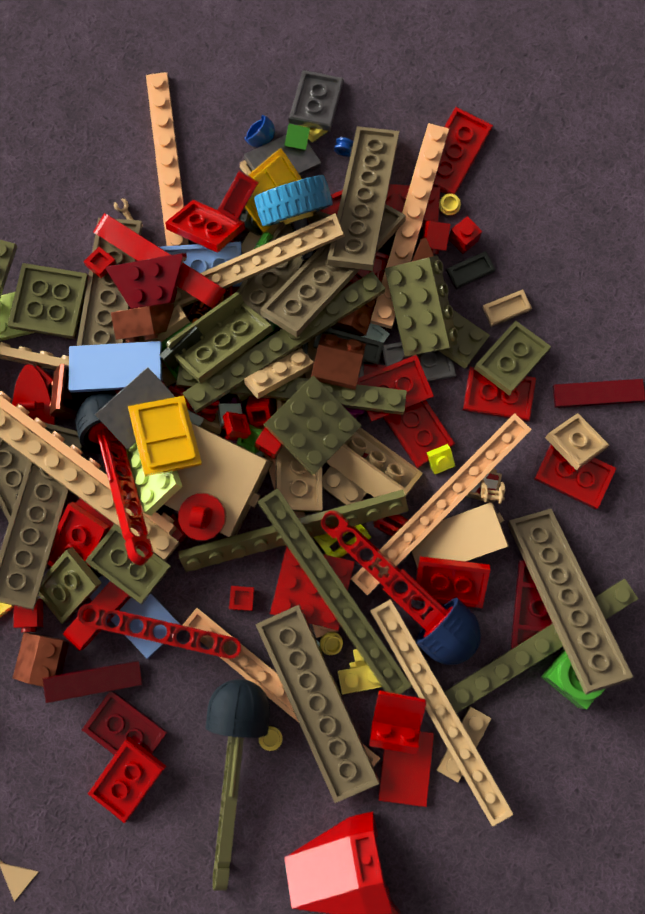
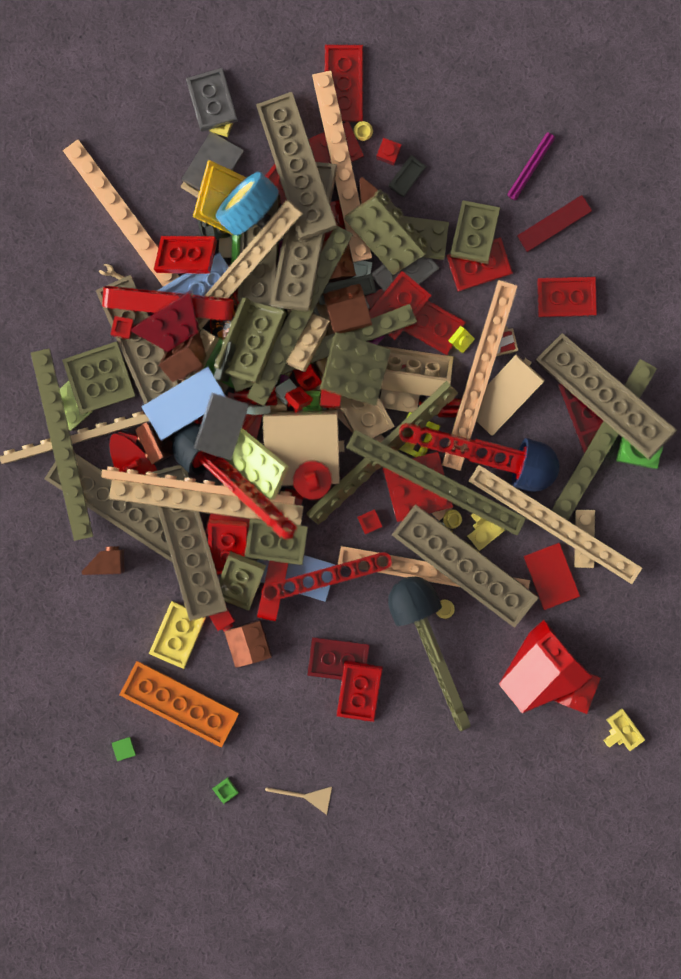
camera: 30 degrees left, 10 degrees up
dark red tile [42,660,142,703] -> none
yellow piece [128,396,202,477] -> none
red tile [217,170,259,222] -> none
blue hair [244,115,275,148] -> none
bright green tile [284,124,310,150] -> none
blue bush [334,137,354,157] -> none
red bracket [369,691,426,755] -> none
red plate [413,556,490,608] -> none
red brick [421,220,451,254] -> none
tan piece [480,480,505,504] -> none
tan tile [482,289,532,327] -> none
tan tile [545,413,609,470] -> none
none -> magenta axle [507,132,555,200]

